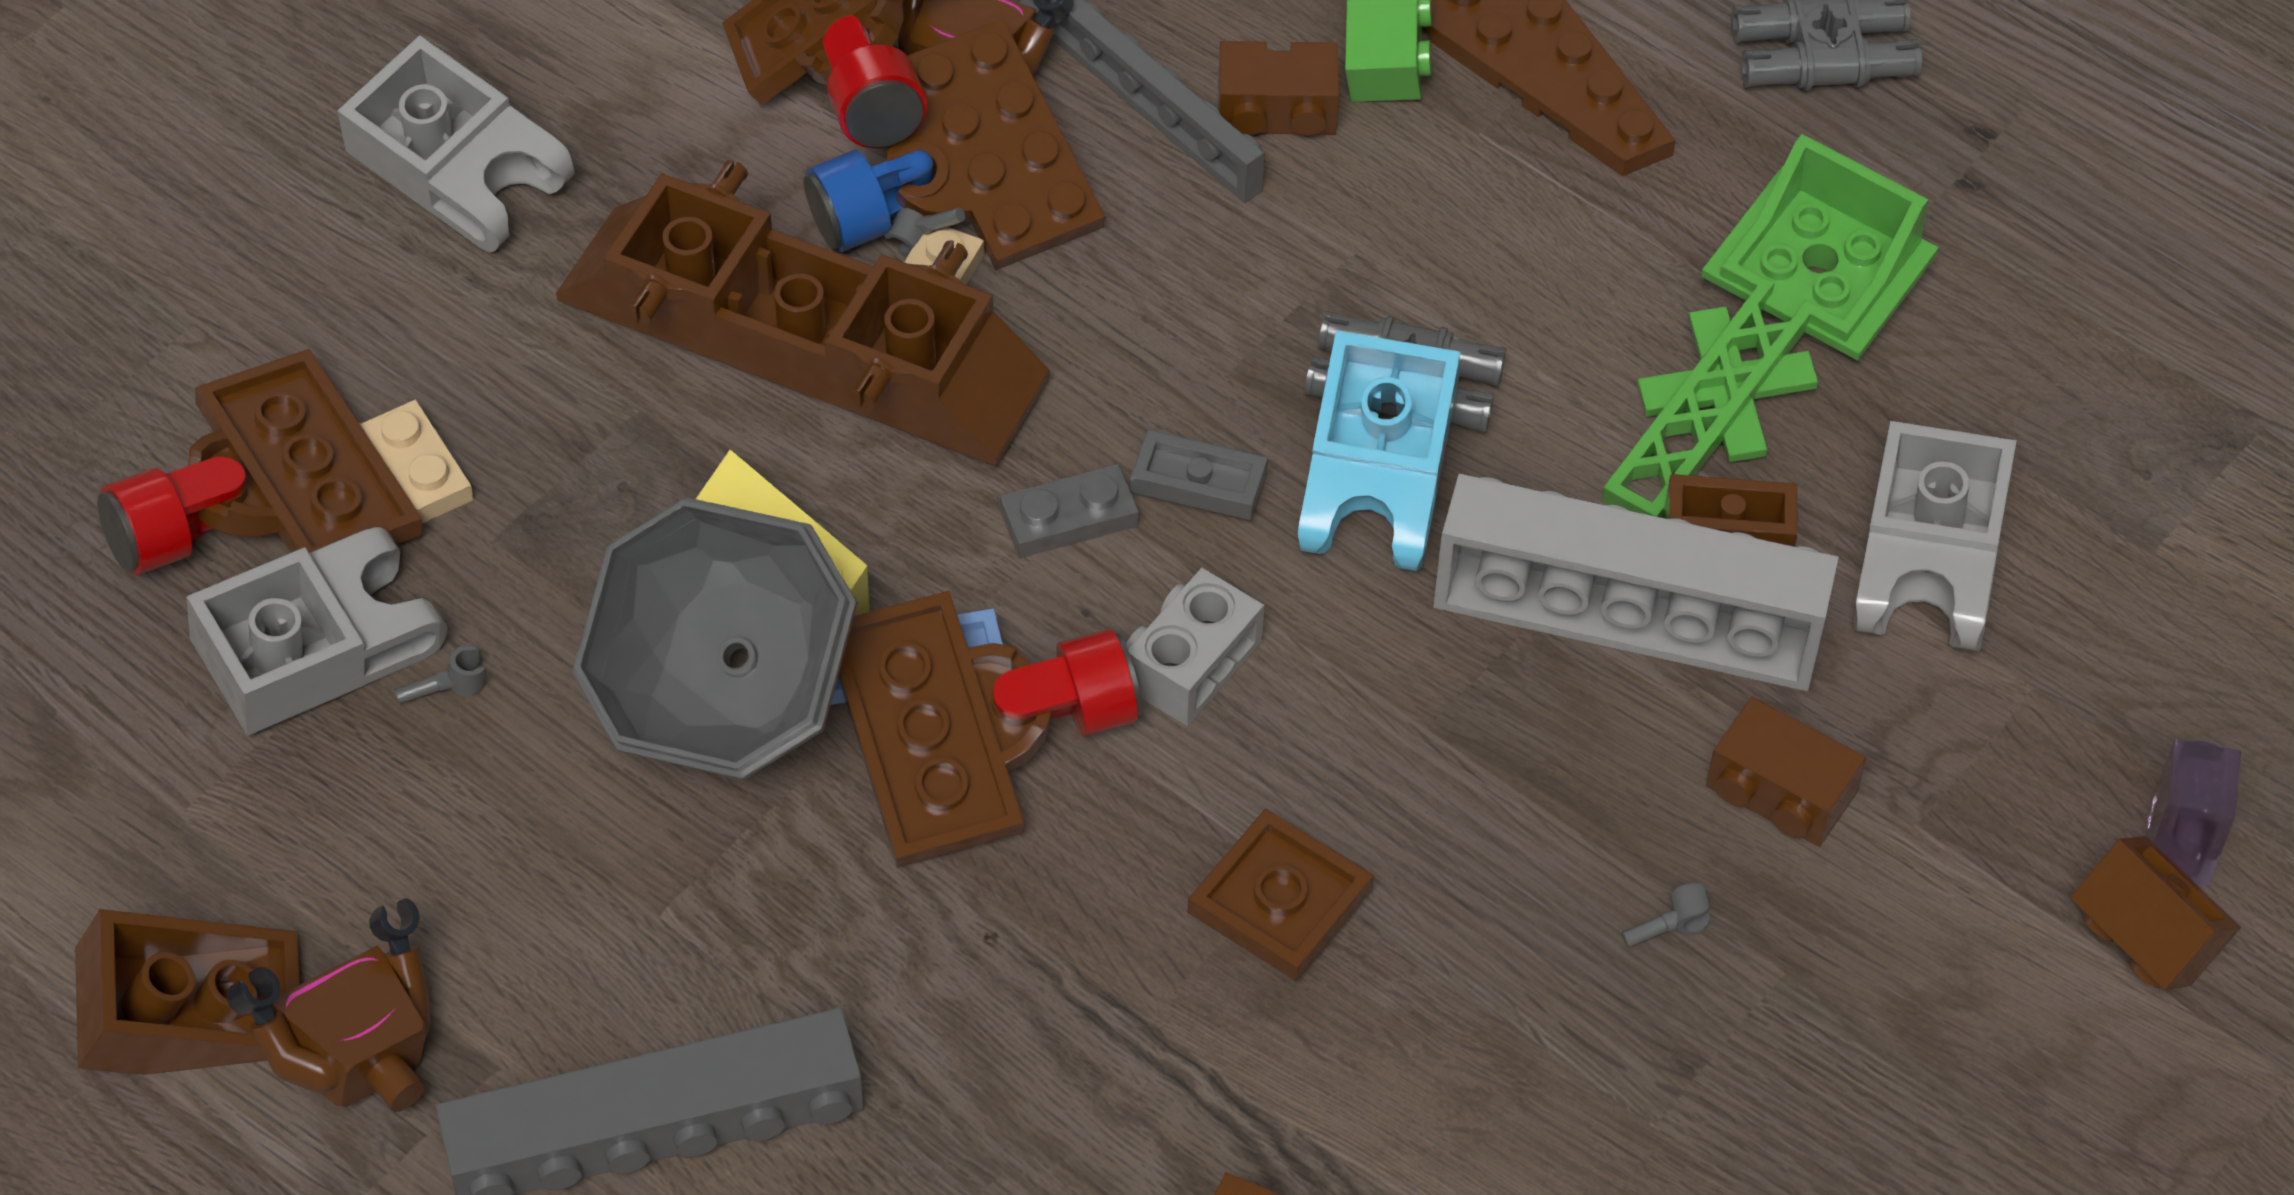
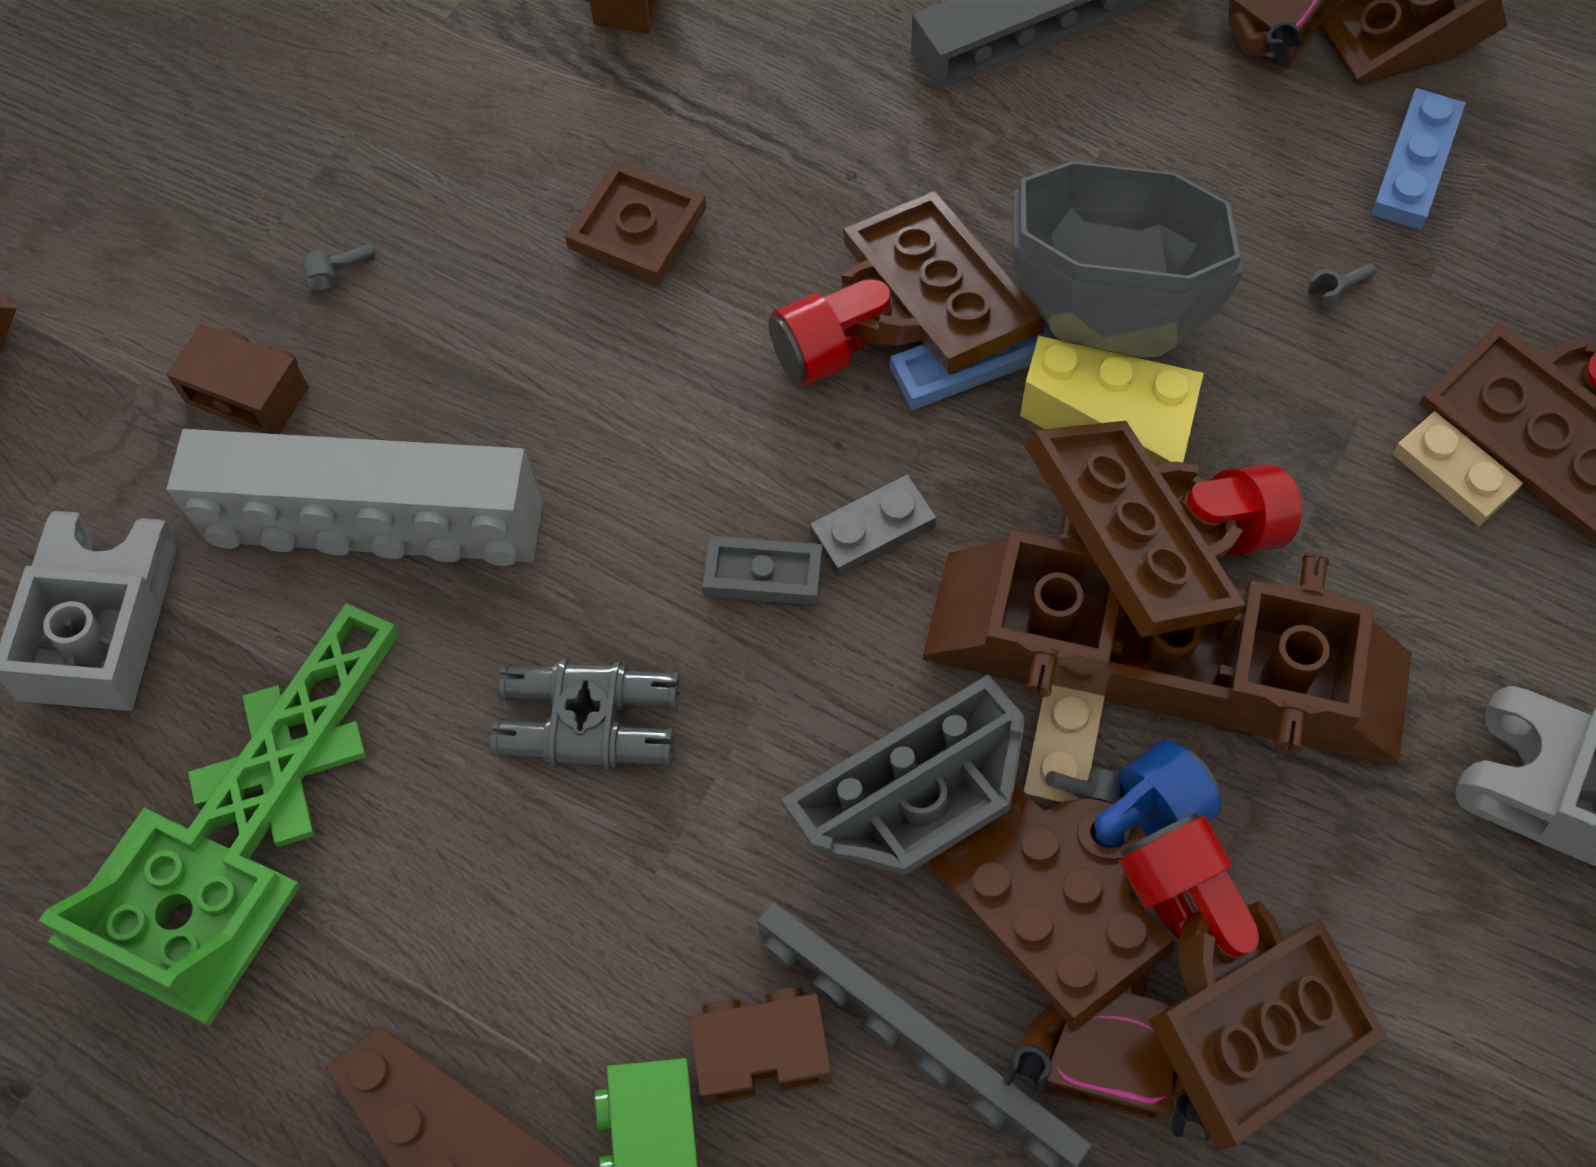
camera: 175 degrees right, 10 degrees up
light grey brick [186,527,448,736] -> none
light grey brick [1126,567,1264,727] -> none
medium azure brick [1298,330,1460,572] -> none
reddish brown brick [1662,474,1797,547] -> none
none -> dark grey wedge [780,674,1024,876]
none -> reddish brown plate [1025,420,1302,637]
none -> medium blue plate [1370,88,1466,230]

